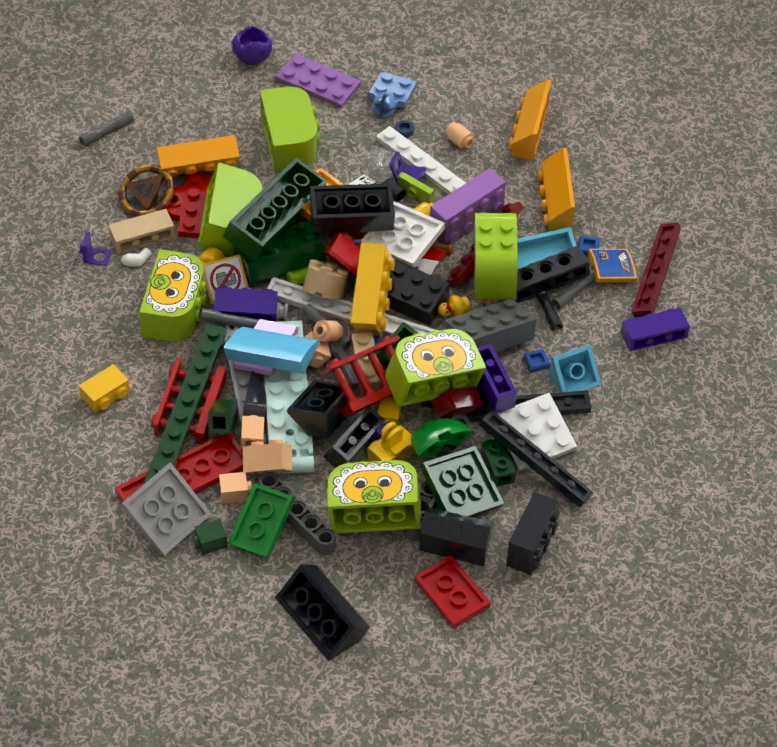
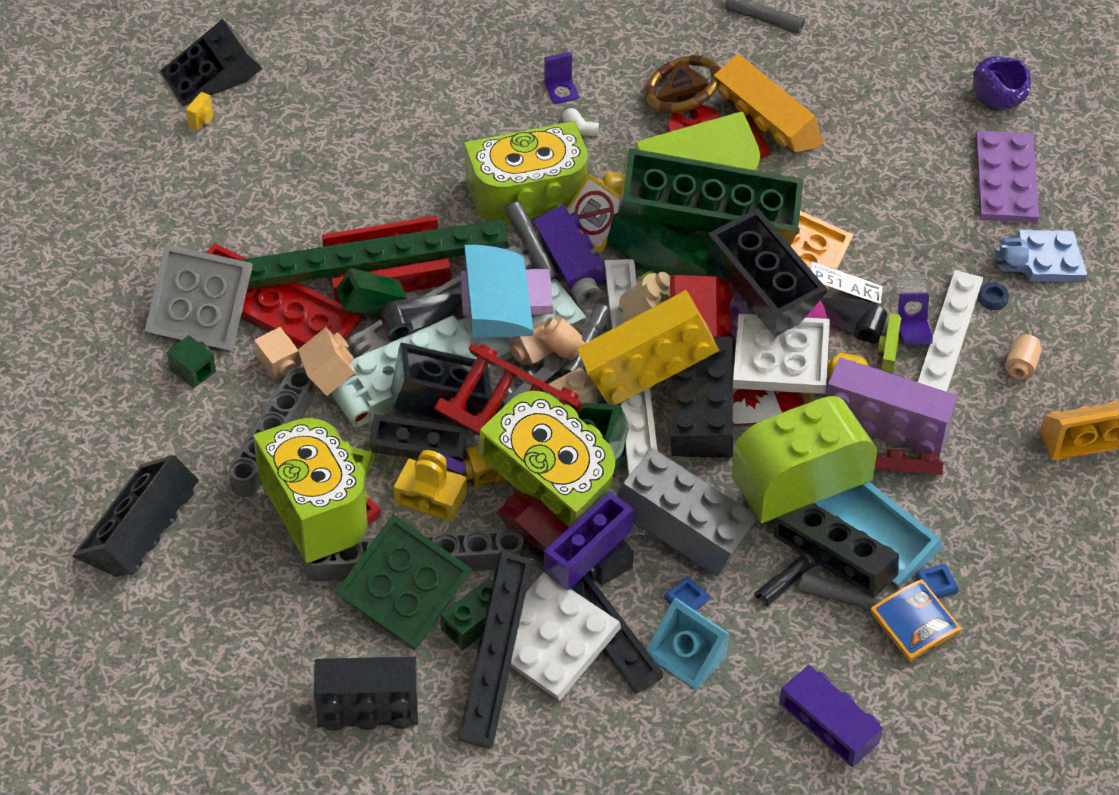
camera: 65 degrees right, 0 degrees up
yellow brick [79,364,130,413] -> none
tan brick [109,209,175,254] -> none
green plate [228,483,295,559] -> none
light nougat brick [241,415,264,450] -> none
lime brick [260,86,320,172] -> none
green brick [411,418,472,459] -> none
red plate [414,555,491,629] -> none
black slope [419,507,494,566] -> none
yellow animal [438,295,471,317] -> none
light orange slope [537,148,575,232] -> none
dark red plate [631,222,681,317] -> none

